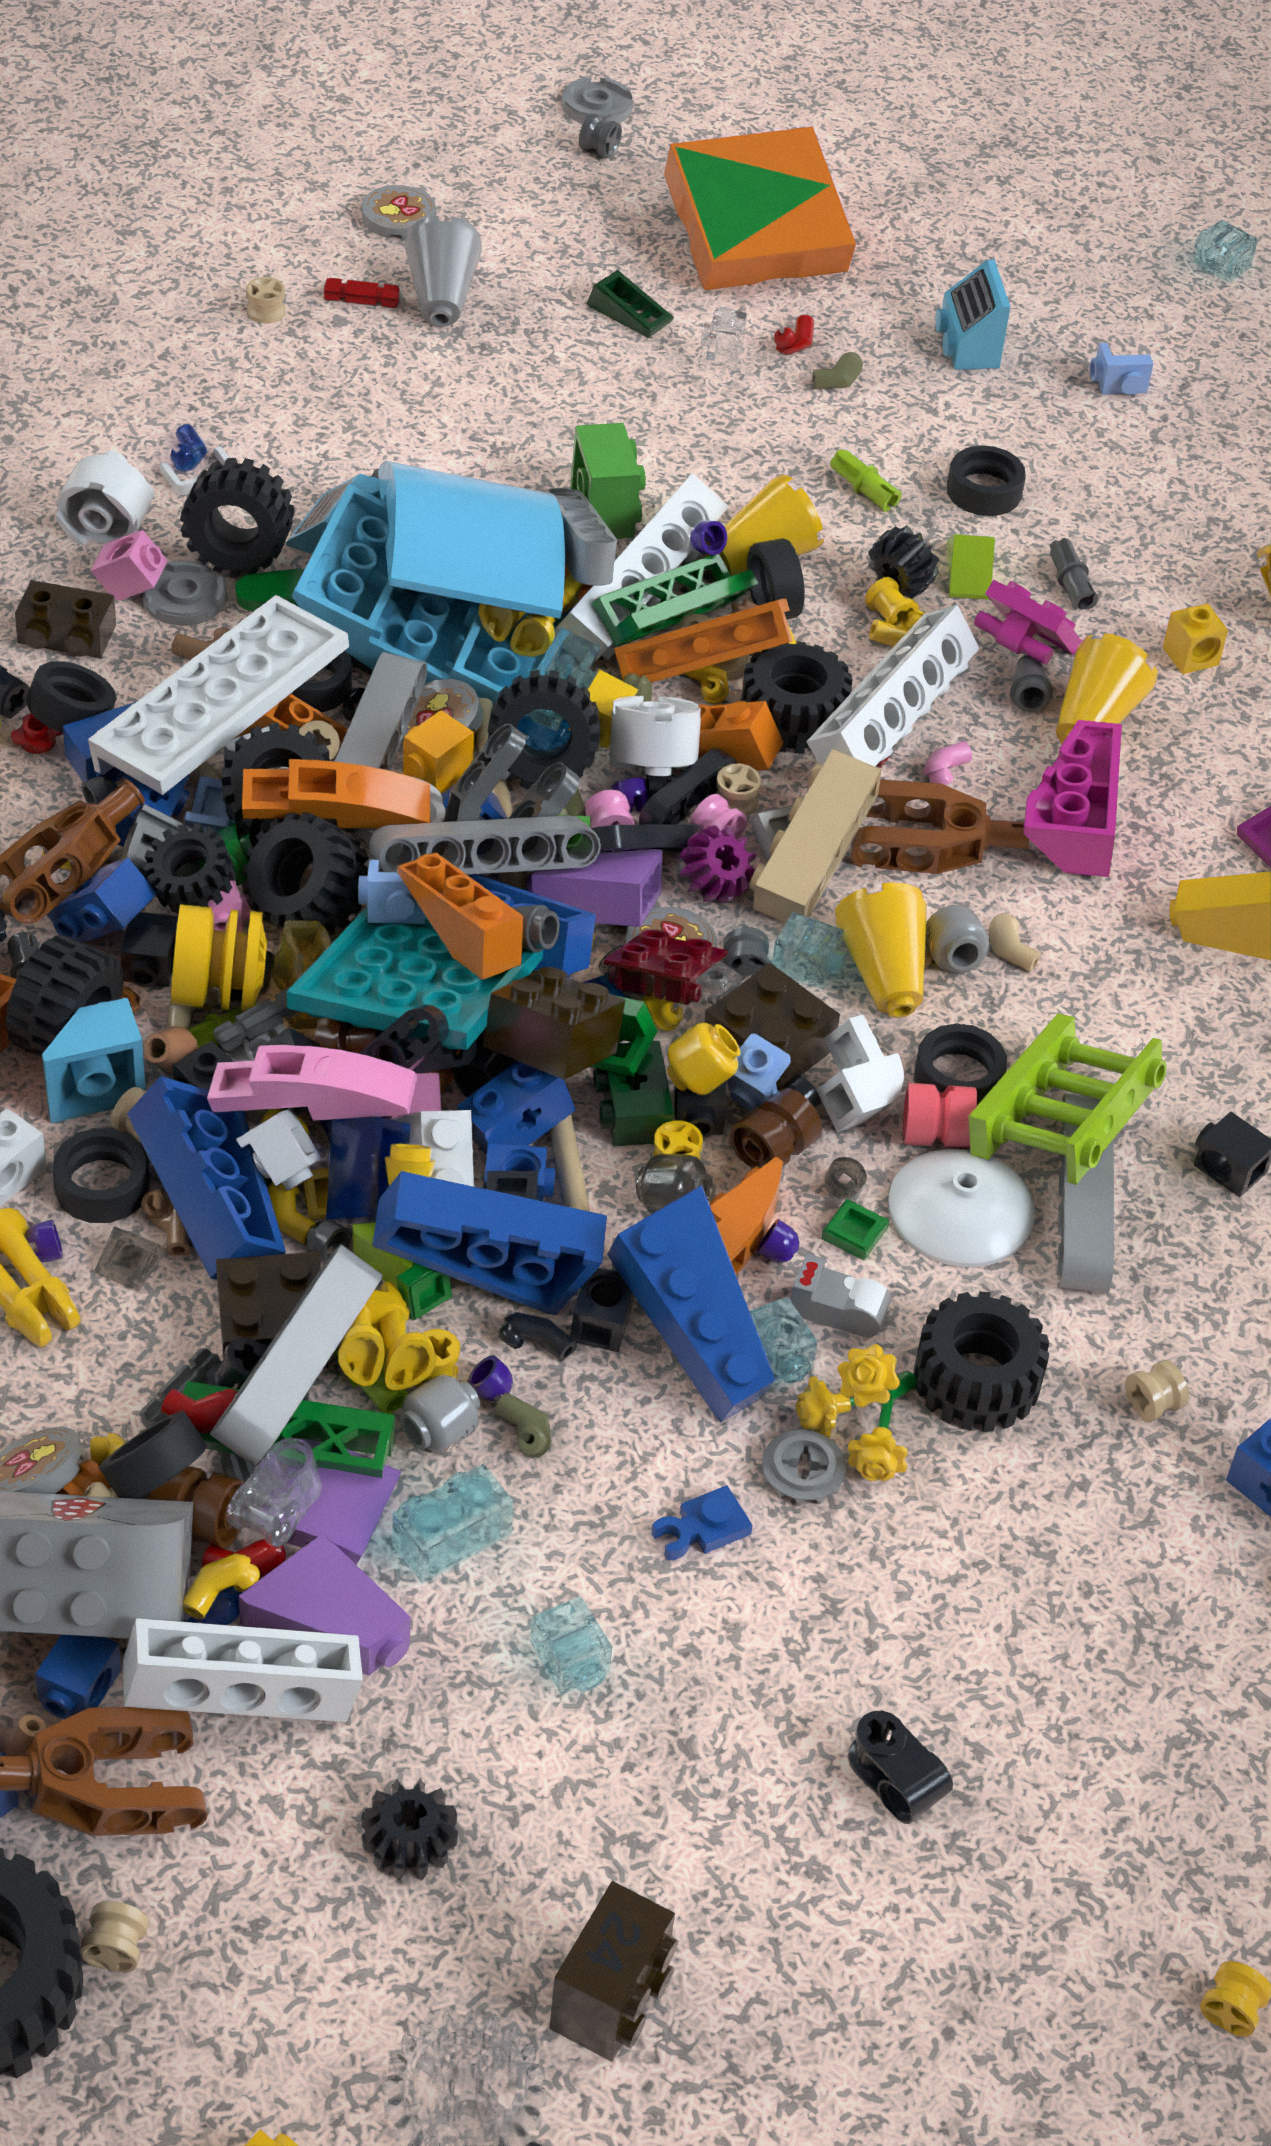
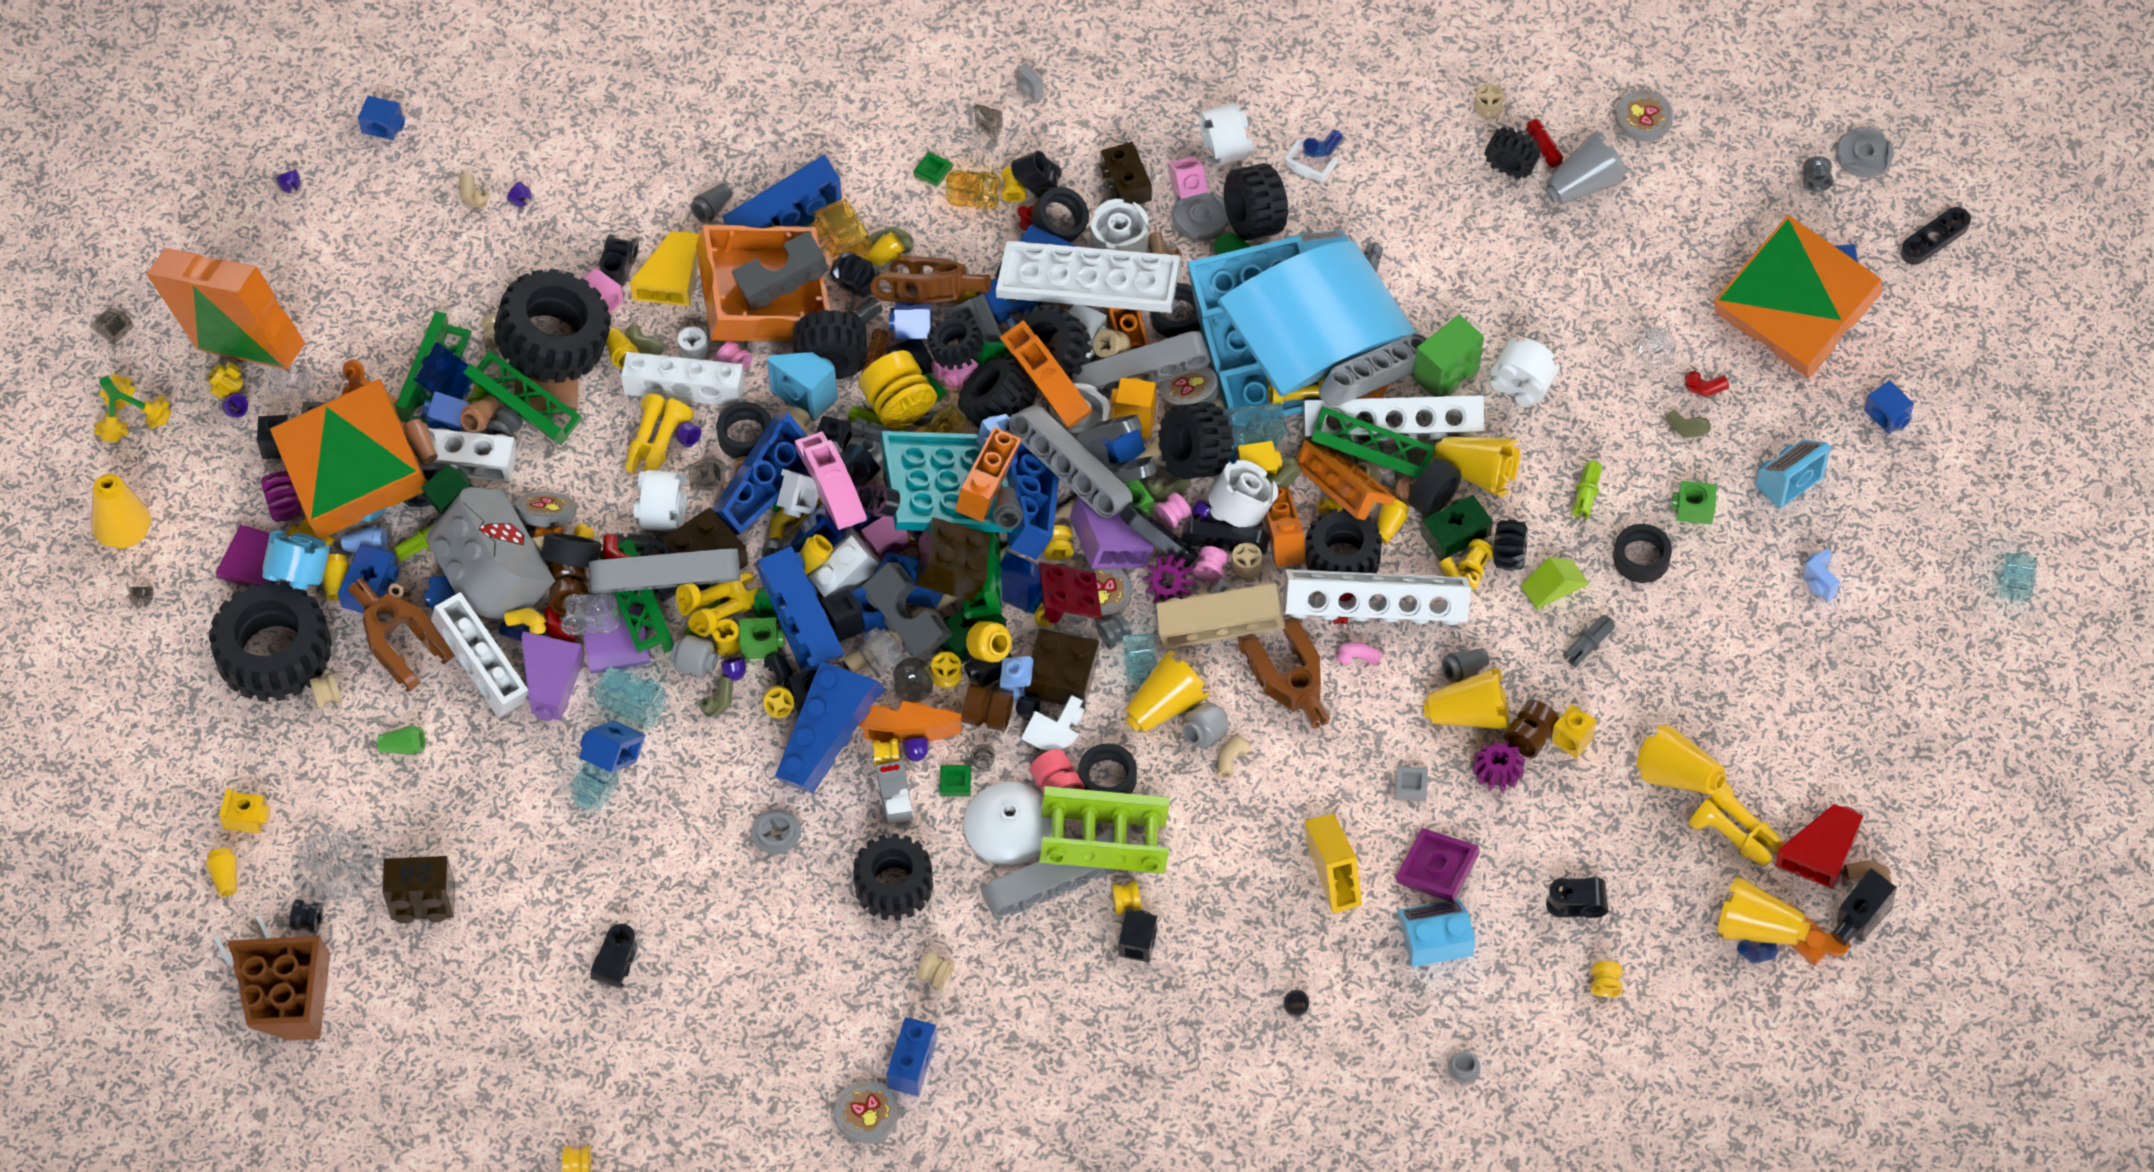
camera: 65 degrees right, 10 degrees up
nougat cone [143,1026,198,1075] -> none
black gear [361,1778,458,1881] -> none
dark green slope [587,270,674,338] -> none
blue plate [651,1485,753,1560] -> none
dark purple hinge [690,521,727,555] -> none
clear light blue brick [750,1296,818,1385] -> none
yellow plant [795,1344,917,1482] -> none
dark pink plate [974,580,1082,664] -> none
dark pink wedge [1023,720,1122,877] -> none
none -> bright green cone [377,725,426,755]
none -> blue brick [579,720,646,773]
none -> white brick [634,470,687,532]
none -> bright green brick [740,617,784,659]
none -> yellow wheel [762,685,794,718]
none -> clear brick [858,627,910,679]
none -> dark grey arch [862,563,953,658]
none -> yellow wheel [873,738,899,771]
none -> white brick [1090,199,1149,253]
none -> yellow wheel [1111,880,1141,915]
none -> light grey plate [1395,766,1428,801]
none -> dark green brick [1421,494,1493,561]
none -> magenta gear [1472,738,1525,793]
none -> black tyre [1484,127,1541,179]
none -> white brick [1490,337,1560,408]
none -> reddish brown wheel [1503,699,1559,758]
none -> bright green brick [1671,481,1717,524]
none -> blue brick [1864,380,1914,434]
none -> black beam [1901,207,1971,265]

